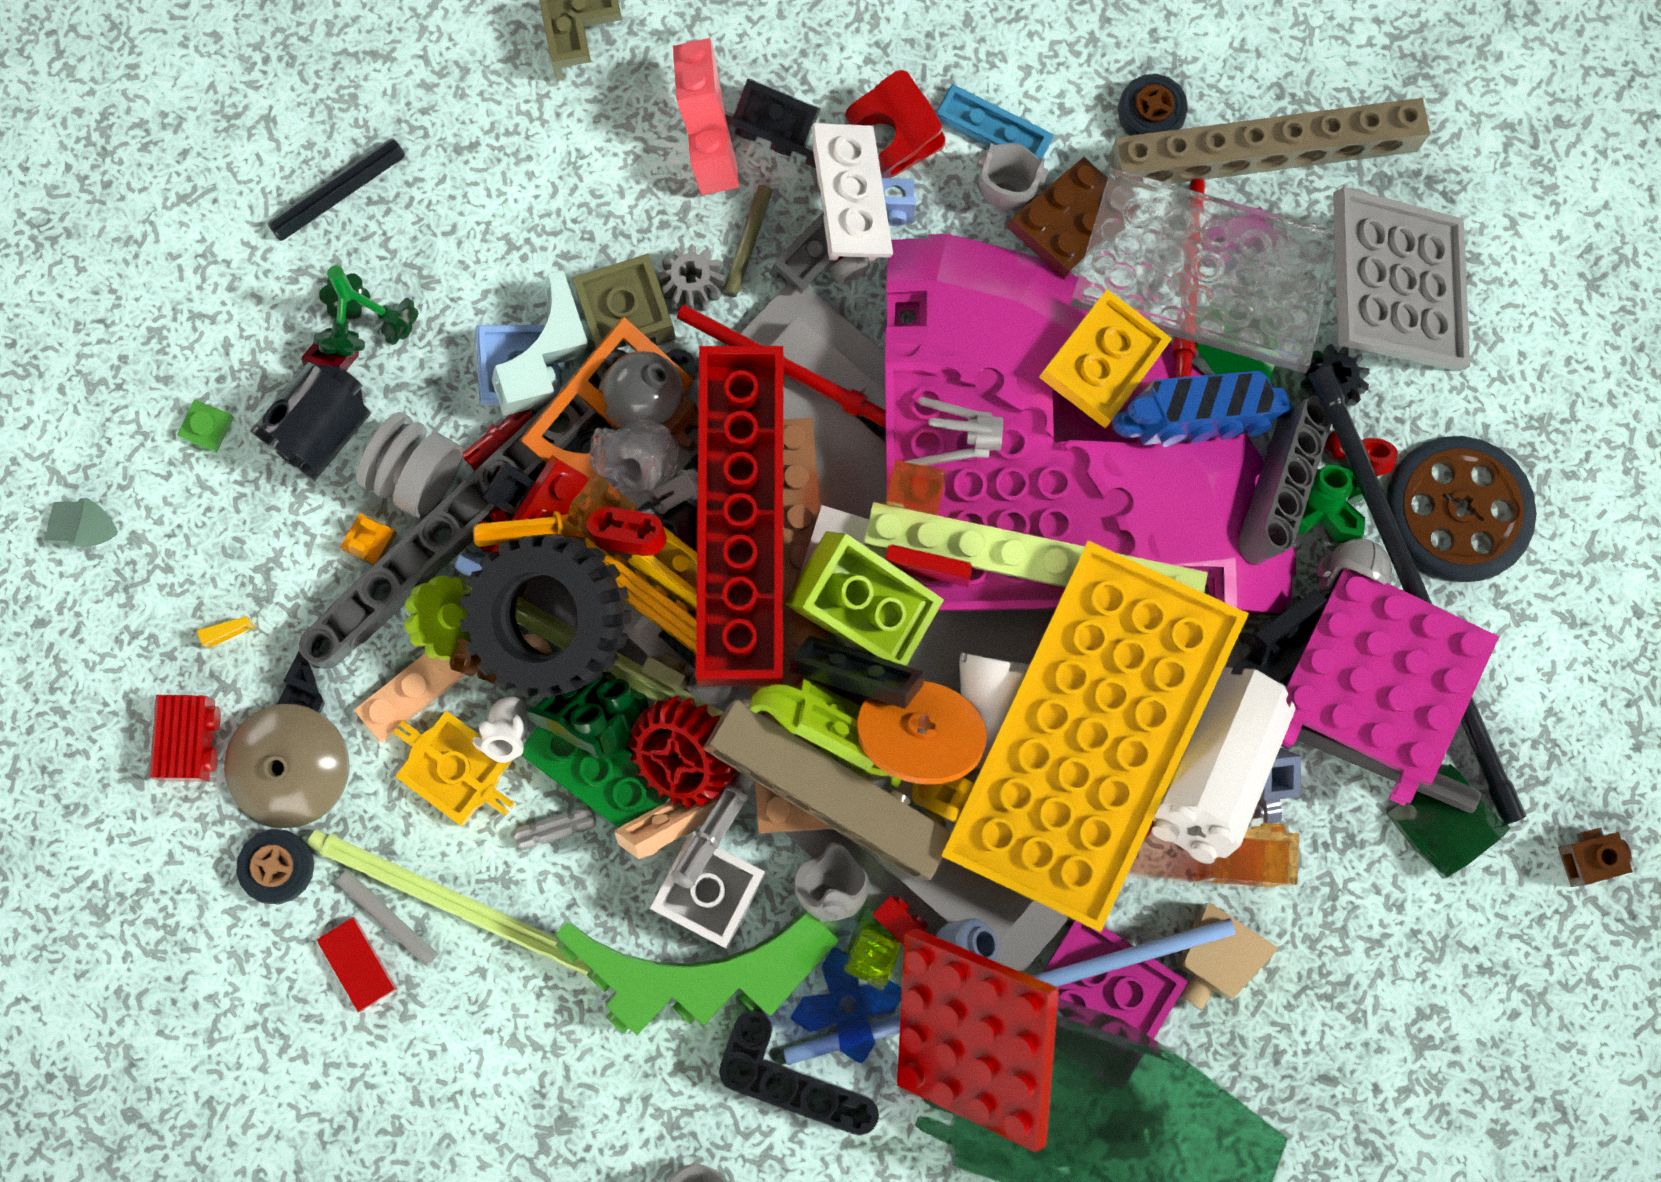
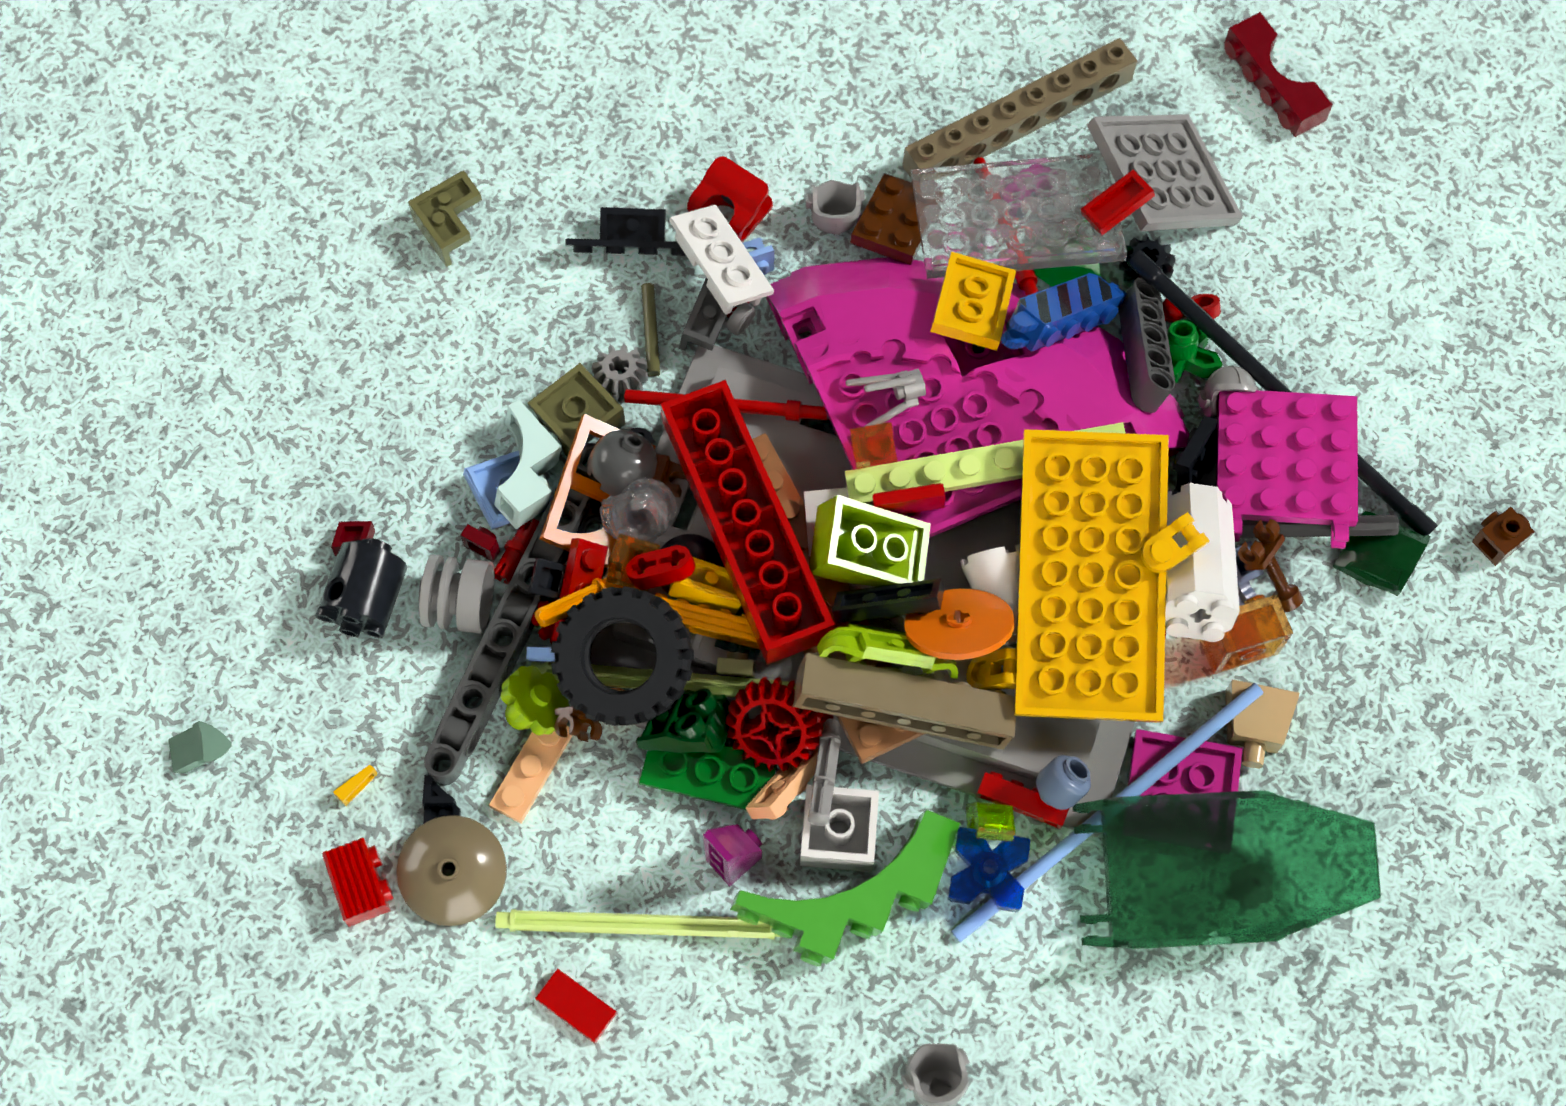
camera: 20 degrees left, 10 degrees down
bright green plate [177,399,234,453] -> none
black wheel [236,829,314,905] -> none
black axle [268,138,405,241] -> none
dark green plant [313,265,419,356] -> none
light grey piece [336,870,438,967] -> none
light orange tile [340,512,397,565] -> none
yellow plate [393,710,515,827] -> none
white animal [473,696,529,763] -> none
light grey axle [514,806,596,850] -> none
light grey pin [648,469,698,515] -> none
coral arch [672,38,739,195] -> none
black beam [719,1010,879,1135] -> none
light grey cap [794,843,868,922] -> none
red plate [897,928,1059,1152] -> none
dark azure tile [936,84,1054,158] -> none
black wheel [1118,74,1188,136] -> none
reddish brown wedge [1387,436,1537,582] -> none
none -> dark red plate [460,524,501,562]
none -> magenta slope [703,824,763,887]
none -> red tile [1080,169,1155,236]
none -> yellow plate [1141,512,1210,573]
none -> dark red arch [1224,12,1333,137]
none -> reddish brown bar [1238,518,1304,612]

